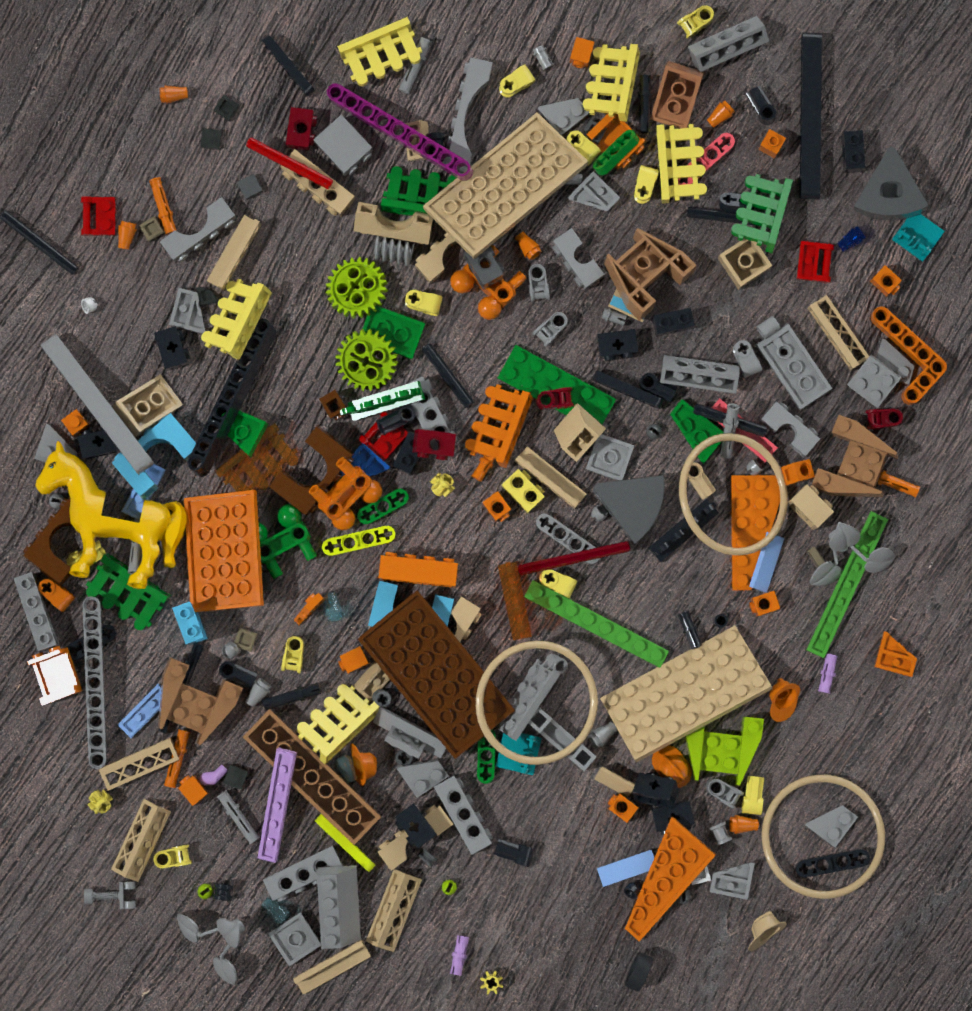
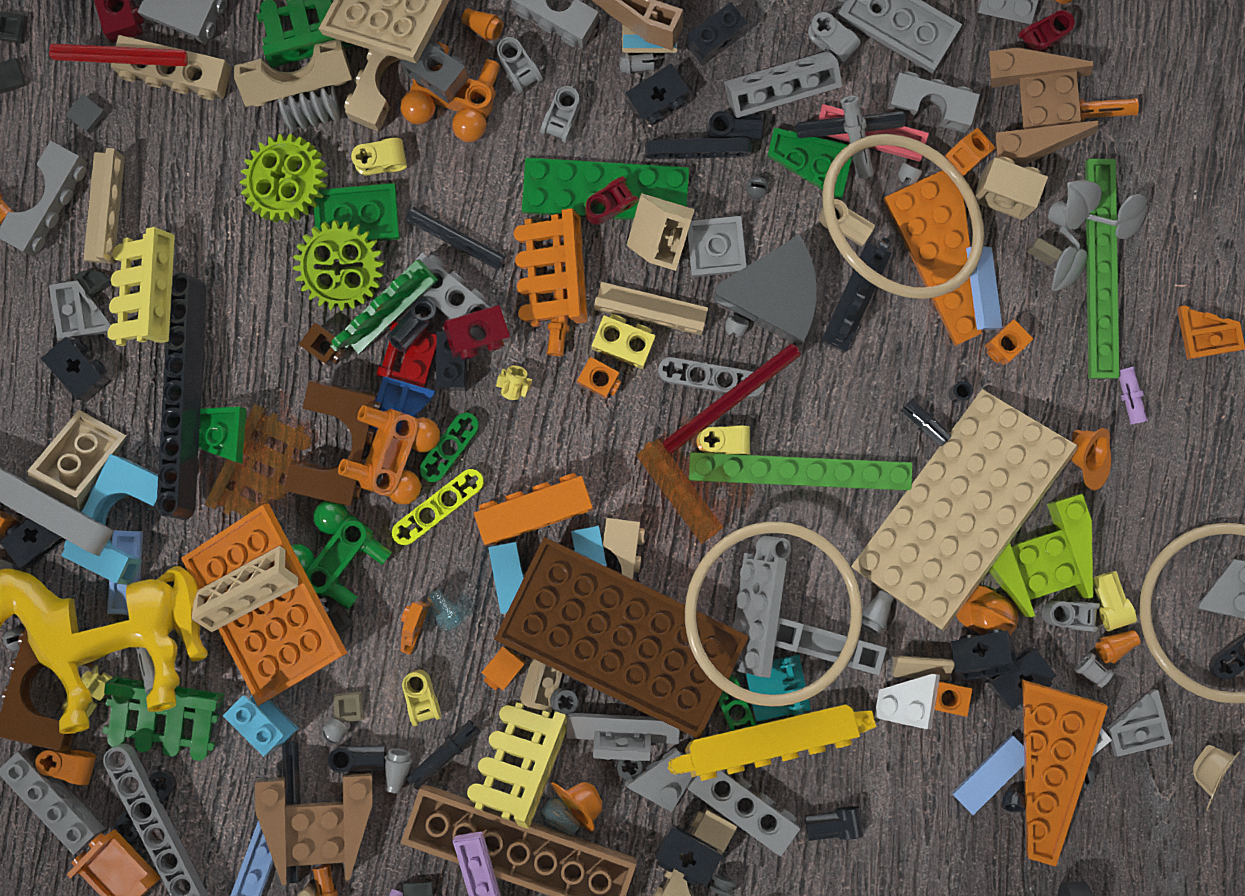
camera: 15 degrees left, 0 degrees up
none -> tan fence [192,546,298,632]
none -> yellow hinge [667,704,876,781]
none -> white wing [874,674,940,729]

